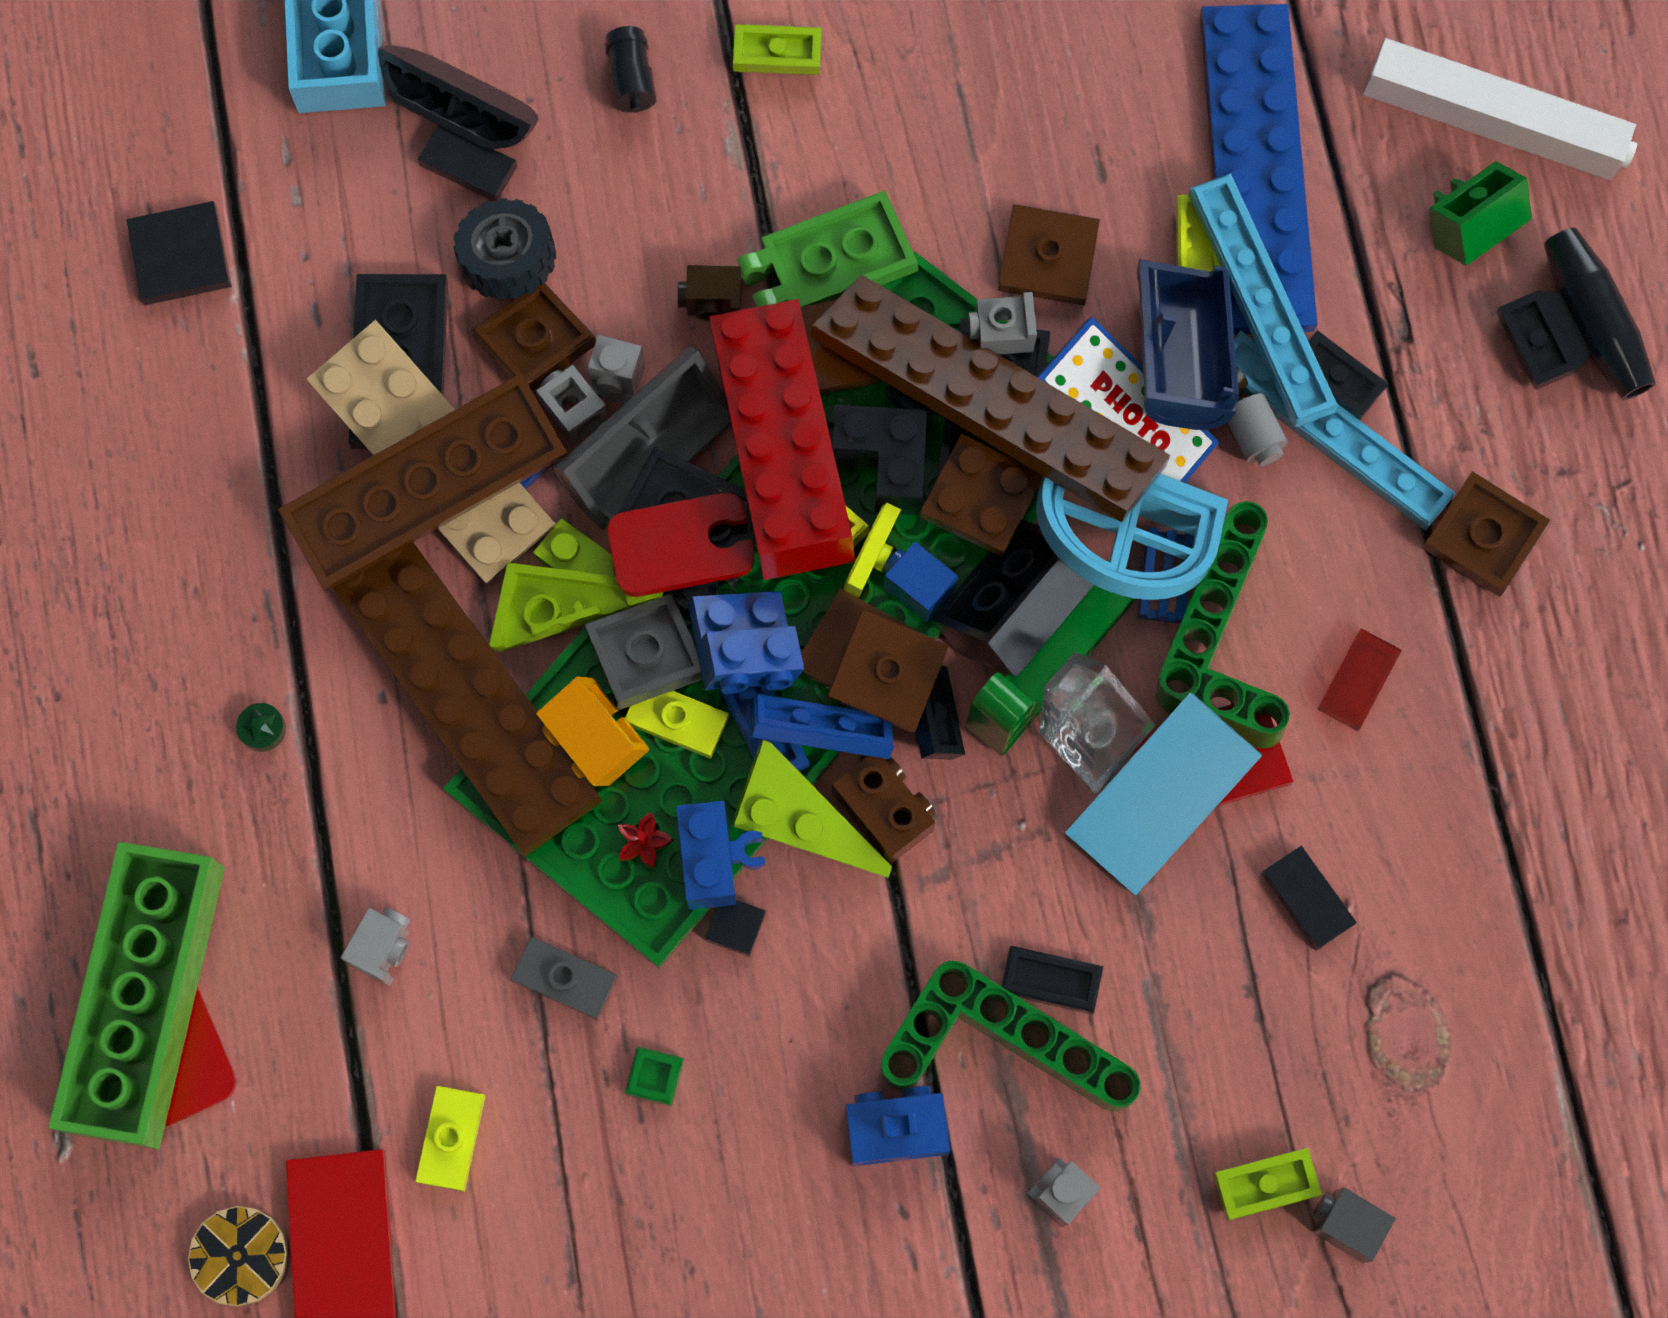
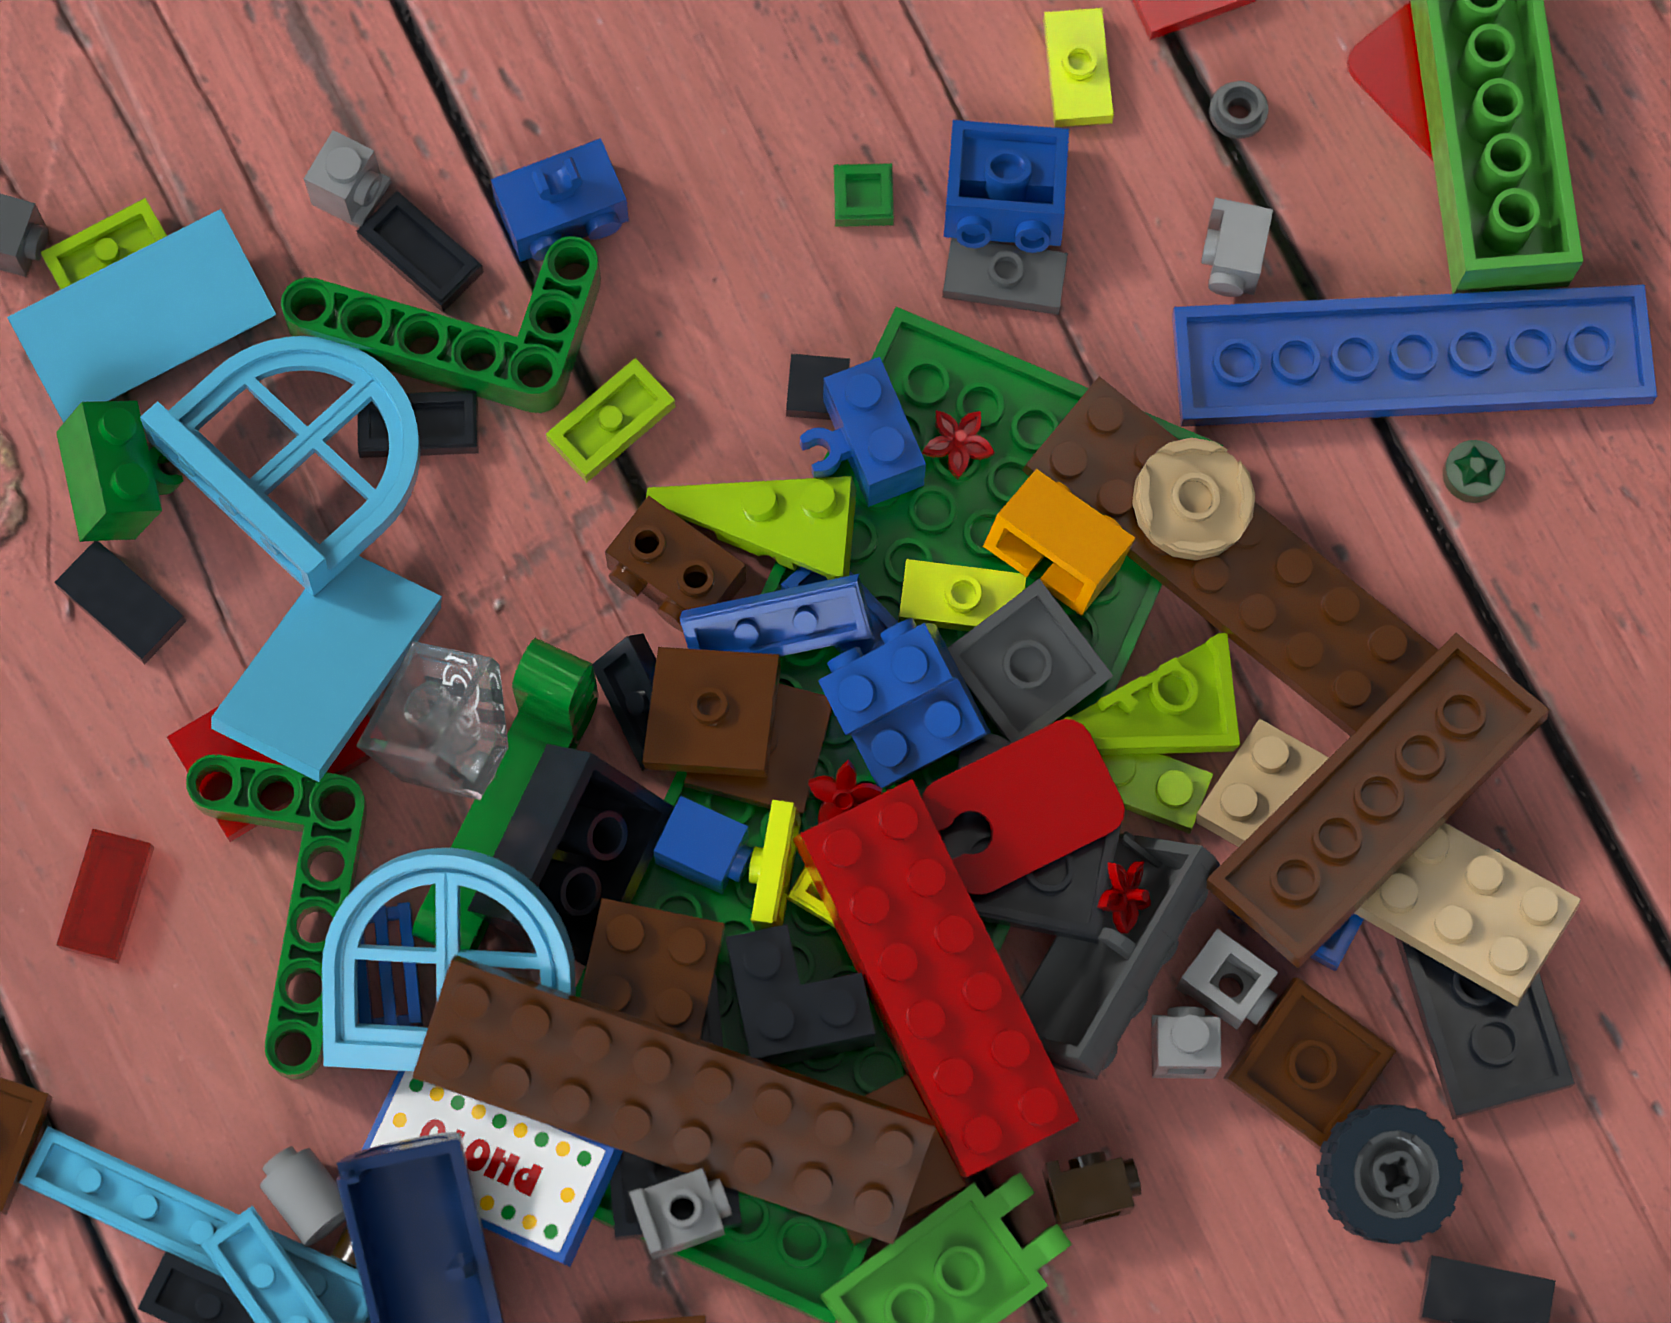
camera: 165 degrees right, 0 degrees up
none -> medium azure tile [7,209,276,423]
none -> green brick [56,401,183,542]
none -> medium azure window [140,336,421,596]
none -> black tile [356,191,483,313]
none -> lime plate [546,358,676,483]
none -> red plant [808,759,883,824]
none -> blue plate [944,120,1069,253]
none -> red plant [1097,861,1151,934]
none -> tan tile [1132,438,1256,560]
none -> blue plate [1172,285,1657,427]
none -> dark grey plate [1210,81,1268,139]

